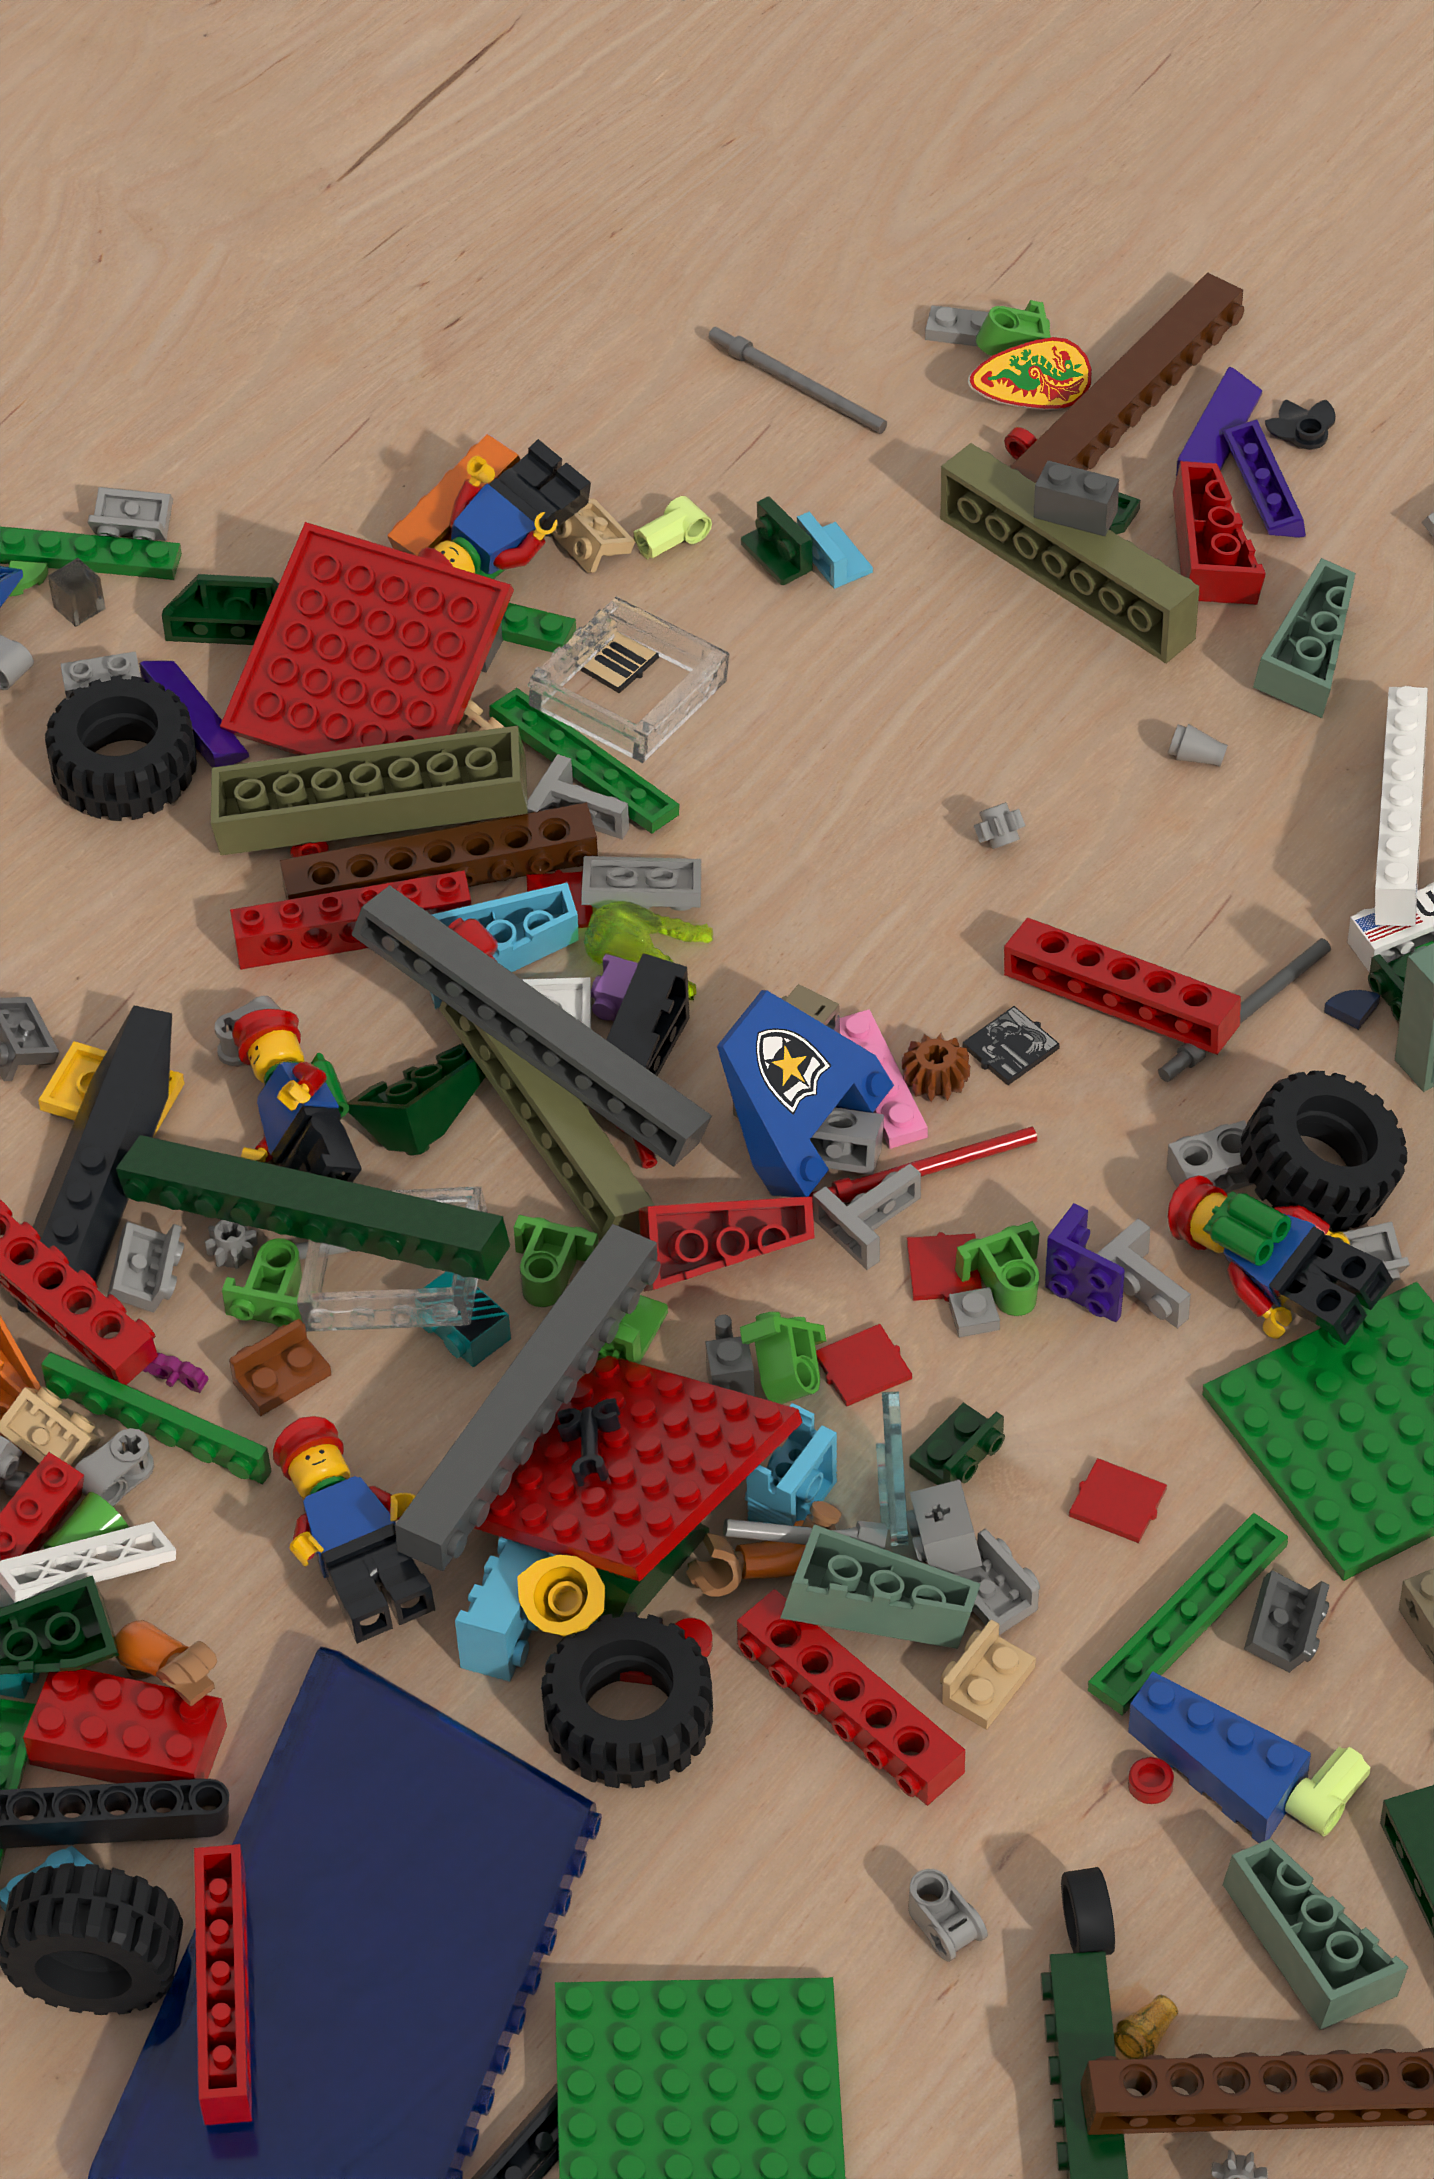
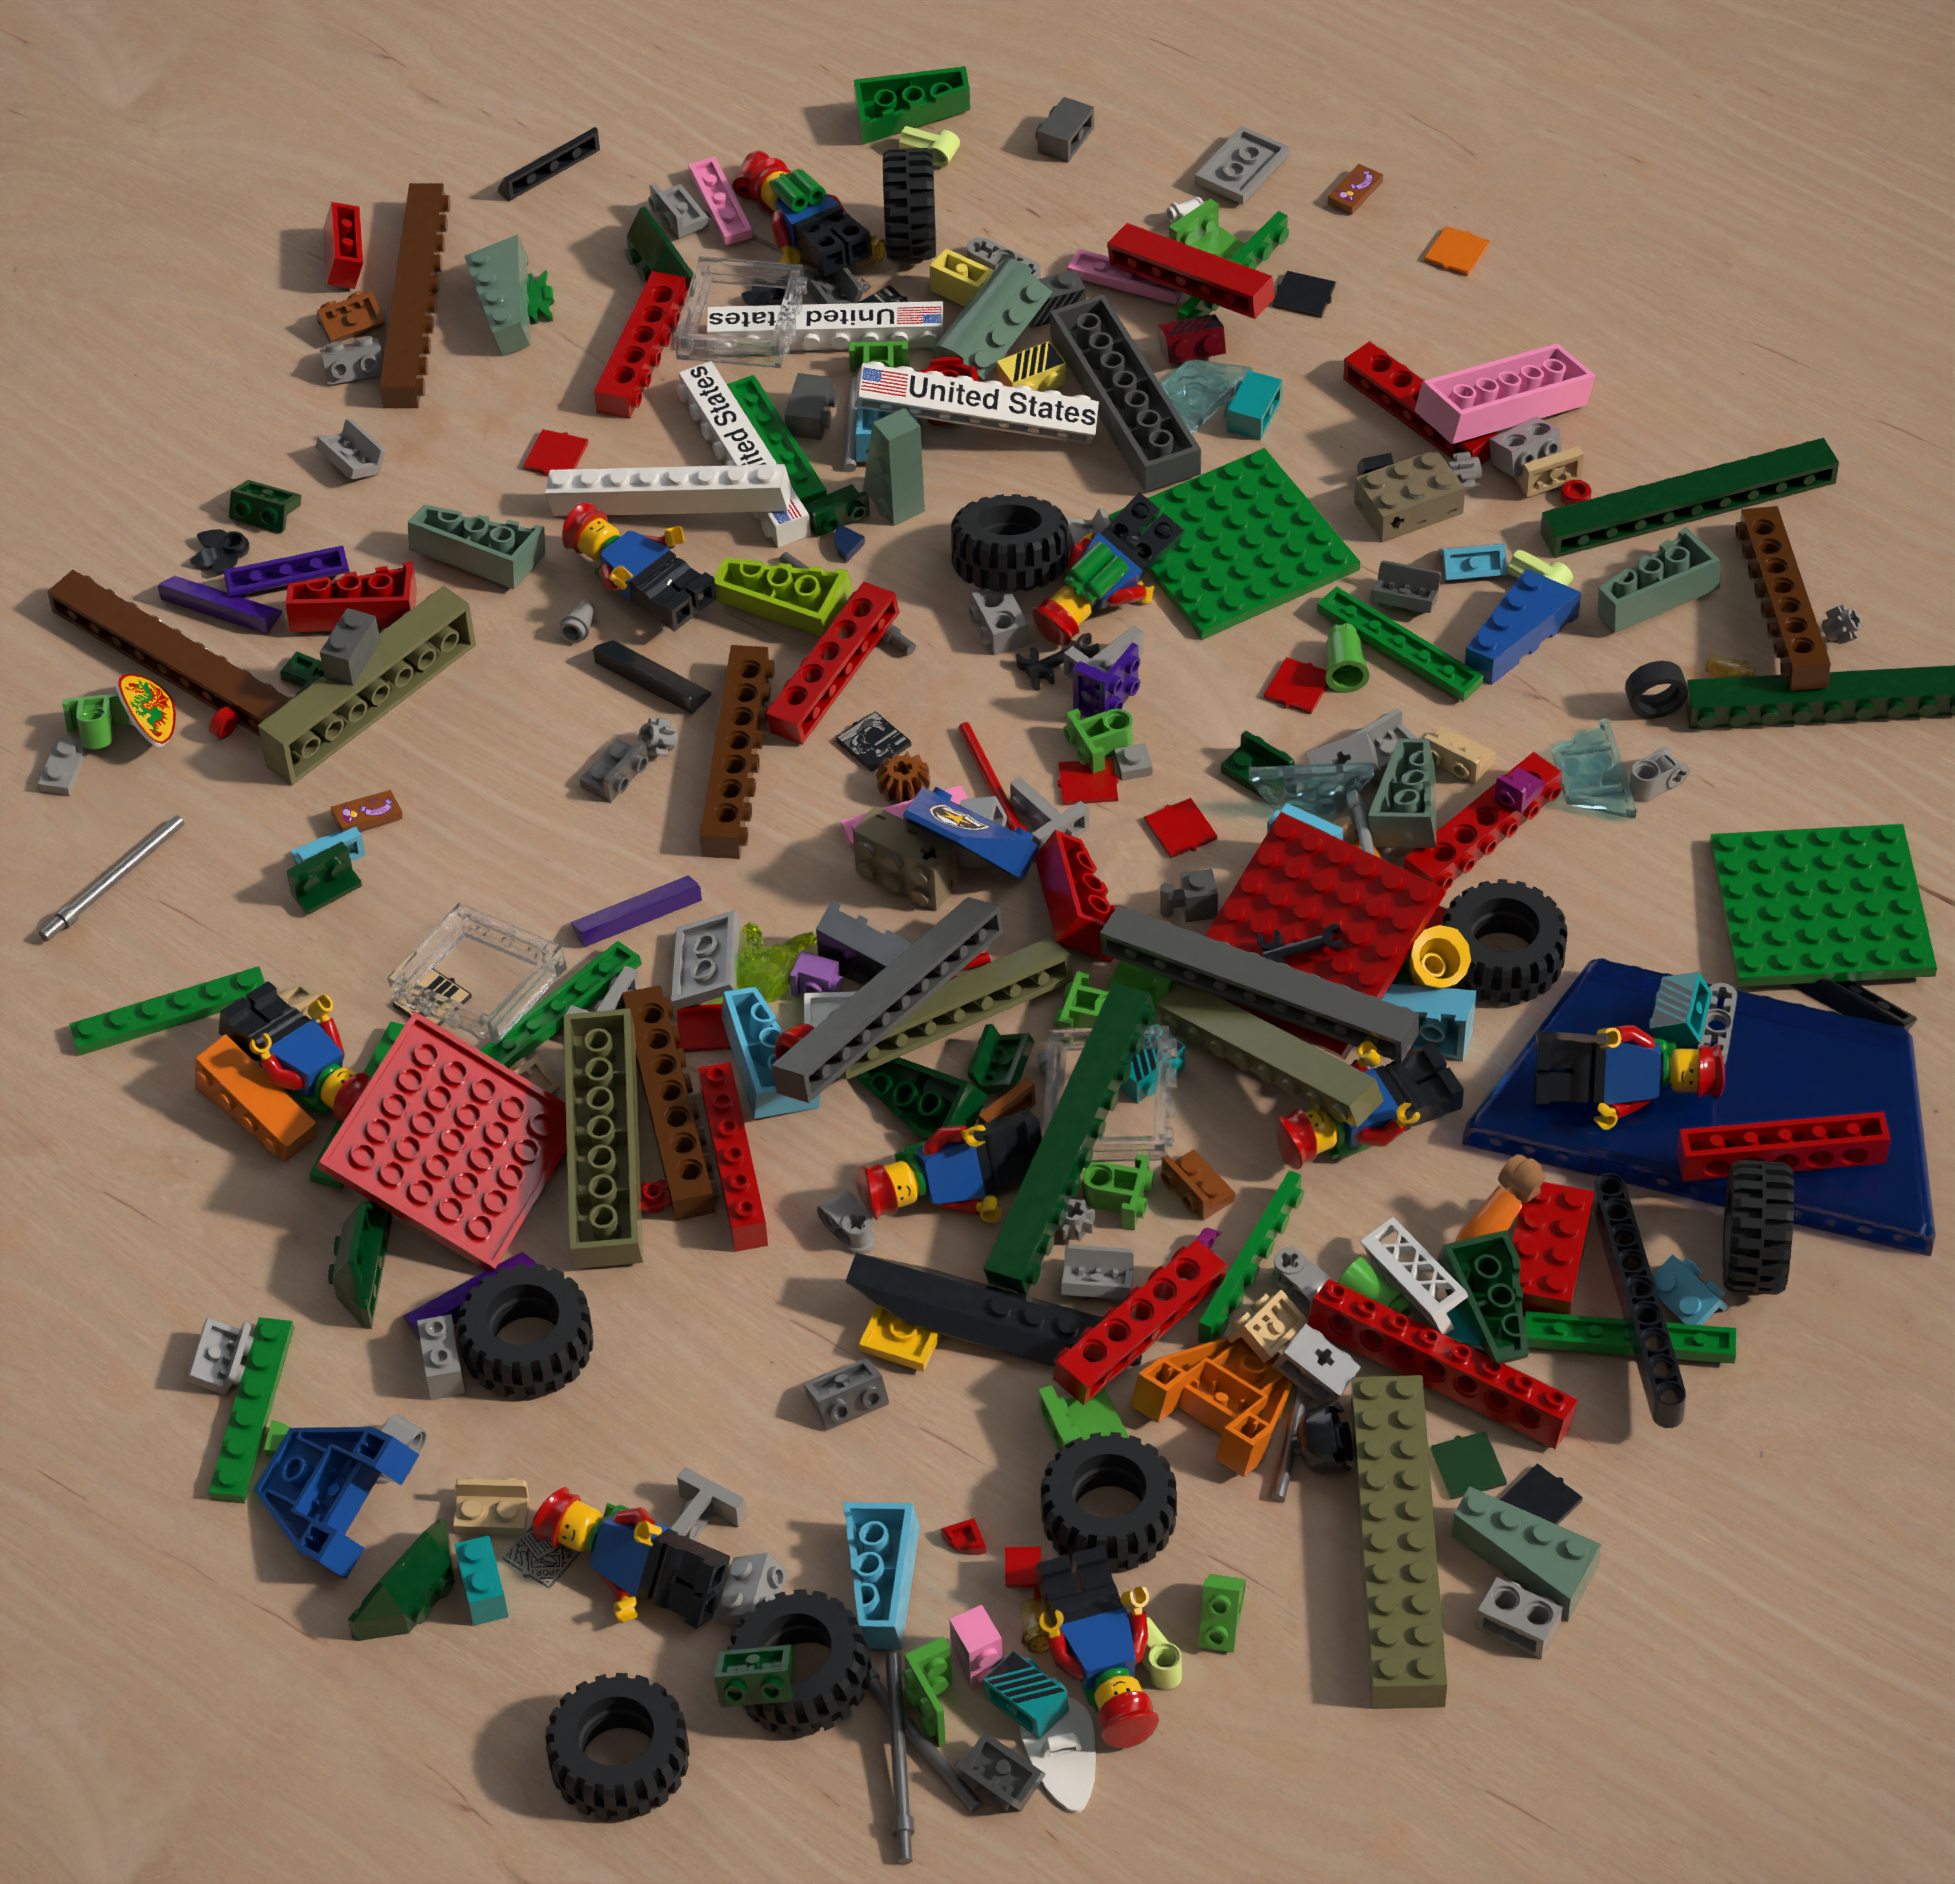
camera: 90 degrees left, 0 degrees up
clear smoke brick [48,558,106,627] -> none
yellowish green piece [634,496,712,560] -> none
bright green pin [740,1312,827,1404] -> none
red tile [1128,1757,1174,1804] -> none
none -> green plate [69,966,265,1056]
none -> dark green bracket [229,480,302,533]
none -> dark orange tile [331,790,402,833]
none -> piece [562,503,717,632]
none -> dark purple slope [571,875,702,947]
none -> flat silver bracket [579,739,649,803]
none -> black slope [593,640,712,715]
none -> reddish brown brick [699,645,775,859]
none -> lime wedge [714,558,853,636]
none -> dark green bracket [967,1024,1035,1095]
none -> dark orange tile [978,1077,1036,1125]
none -> black bar [1016,633,1100,691]
none -> olive brick [1157,982,1384,1128]
none -> bright green plant [1326,623,1370,693]
none -> medium azure panel [1439,543,1507,580]
none -> magenta bracket [1495,767,1544,813]
none -> piece [1534,1025,1725,1130]
none -> clear light blue wing [1552,718,1637,819]
none -> teal brick [1649,971,1712,1047]
none -> light grey beam [1698,983,1737,1064]

